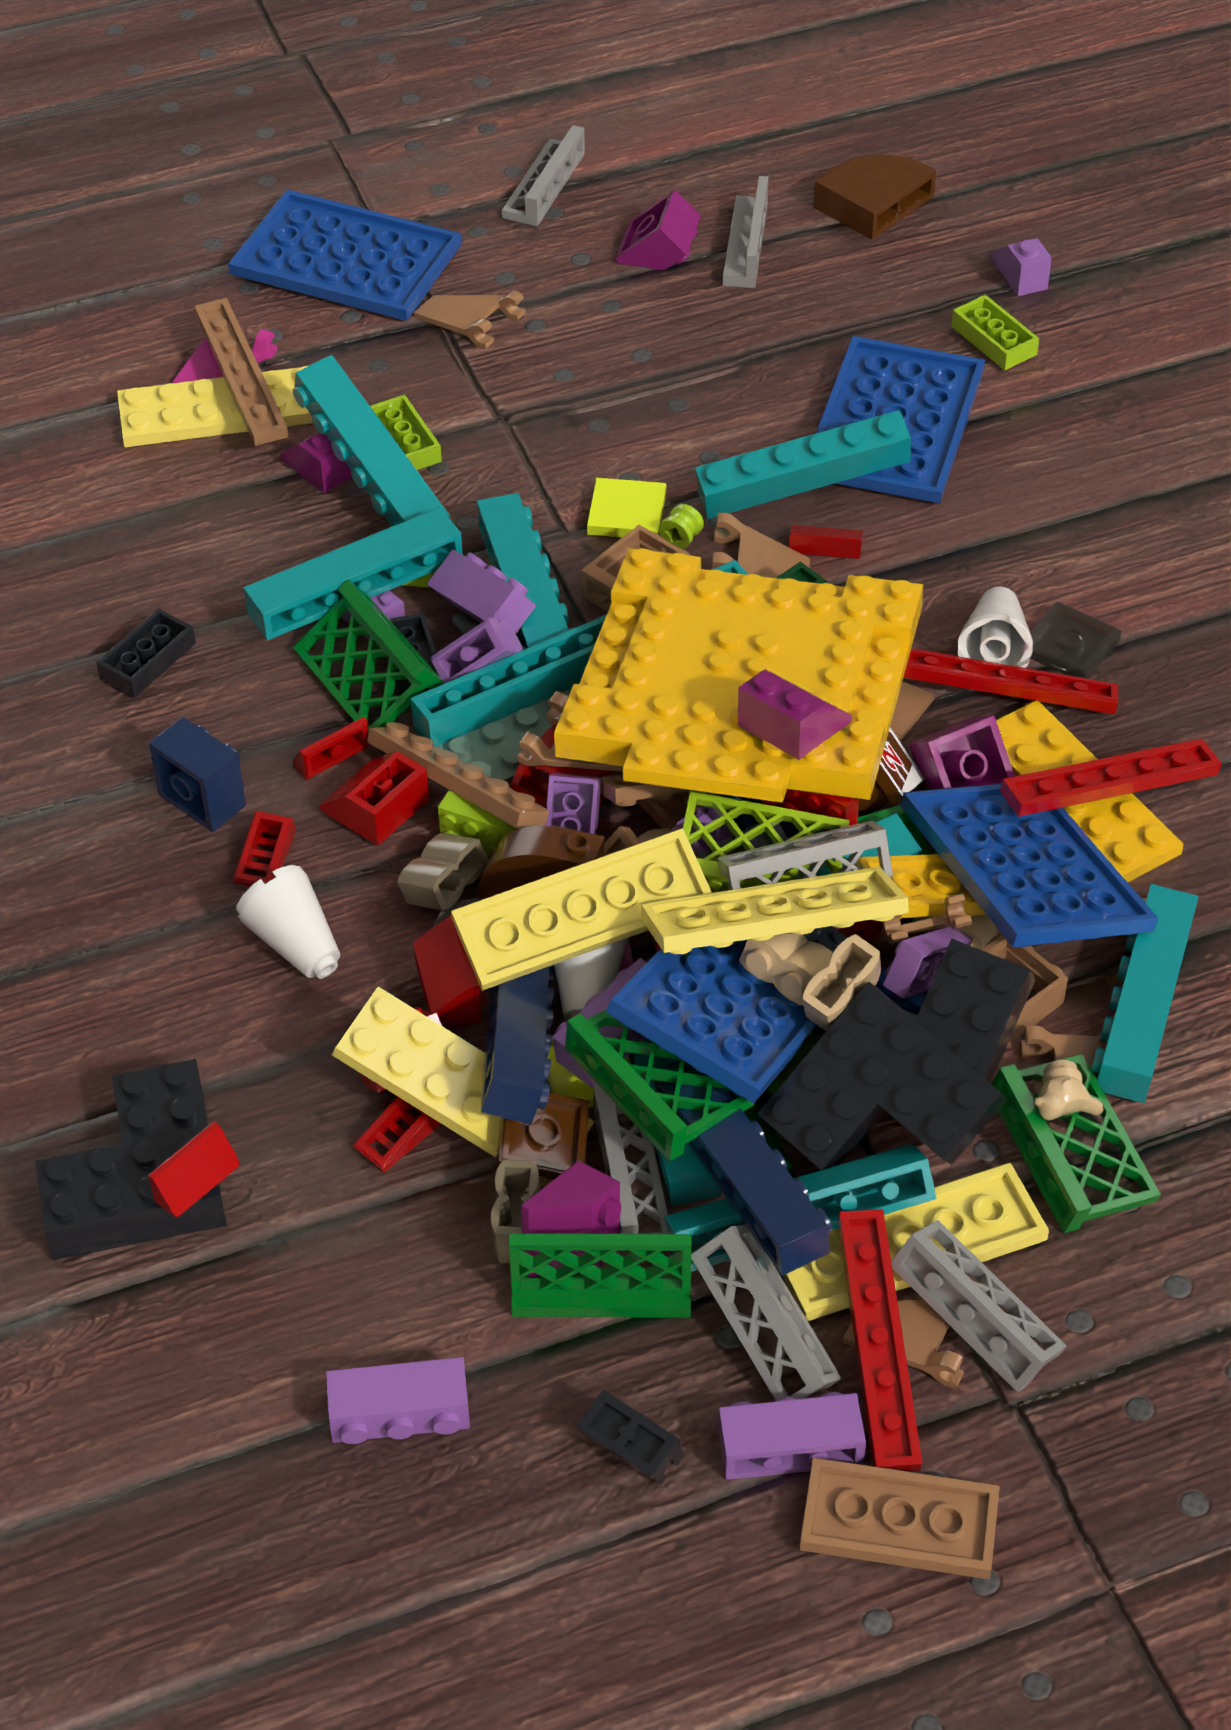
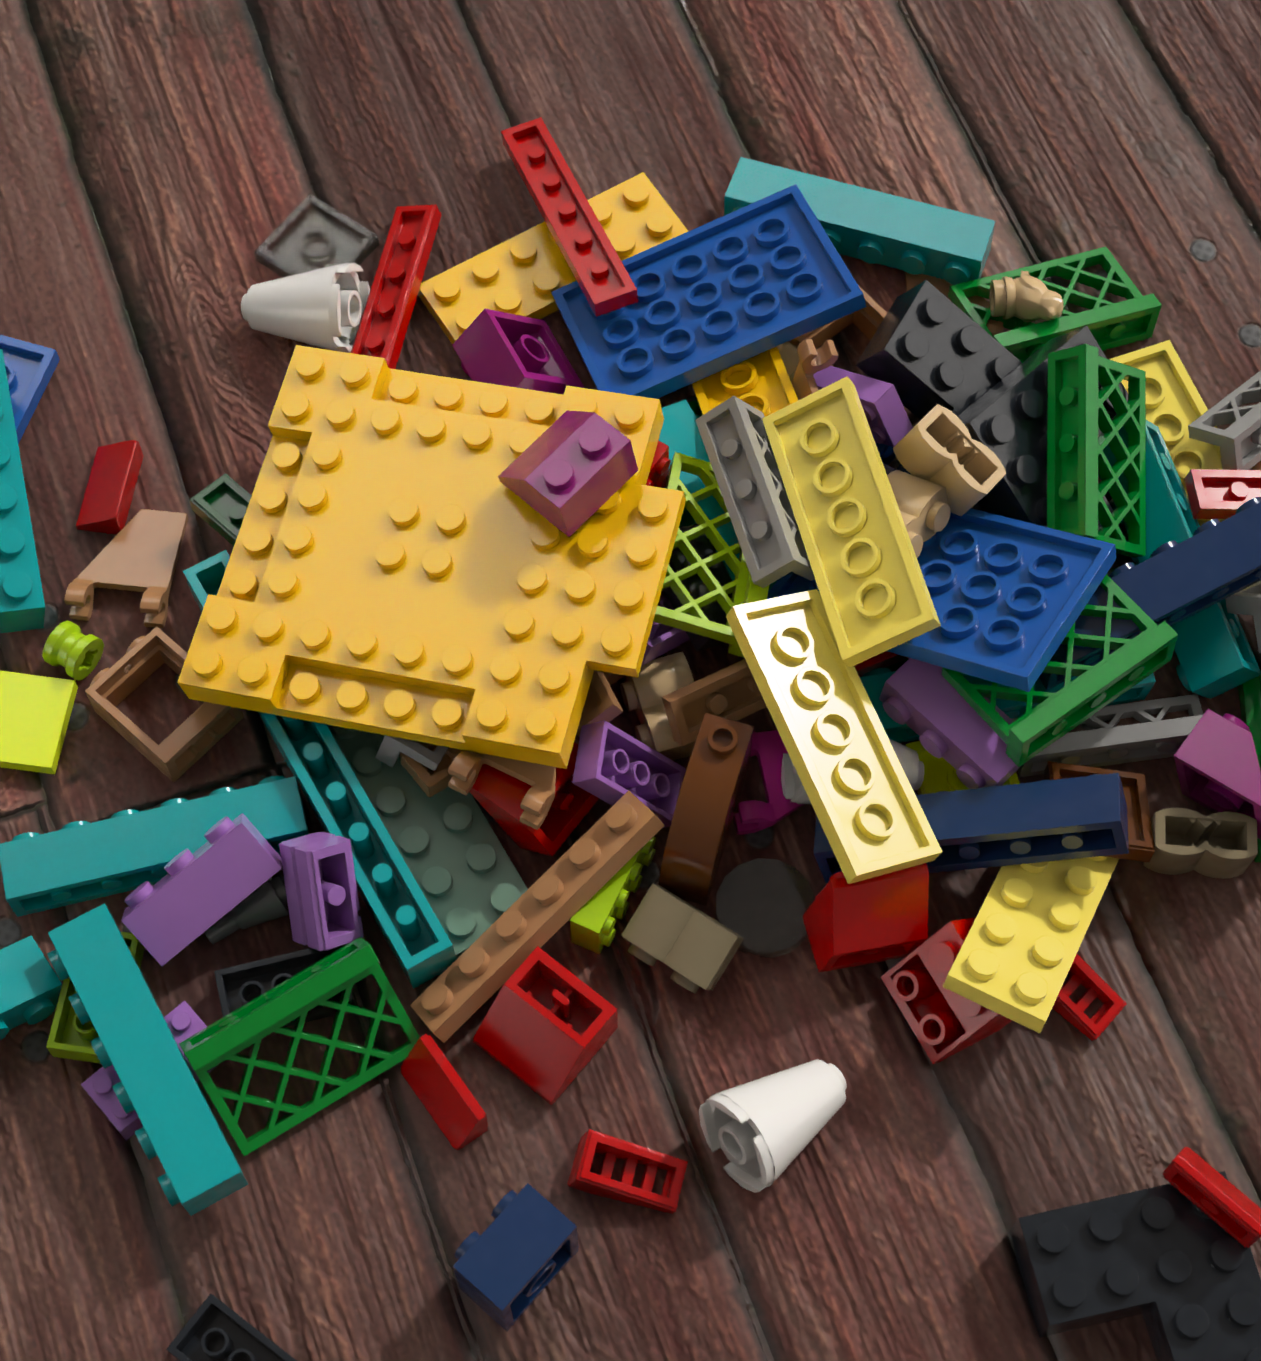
camera: 90 degrees left, 15 degrees up
none -> green fence [1047,344,1146,558]

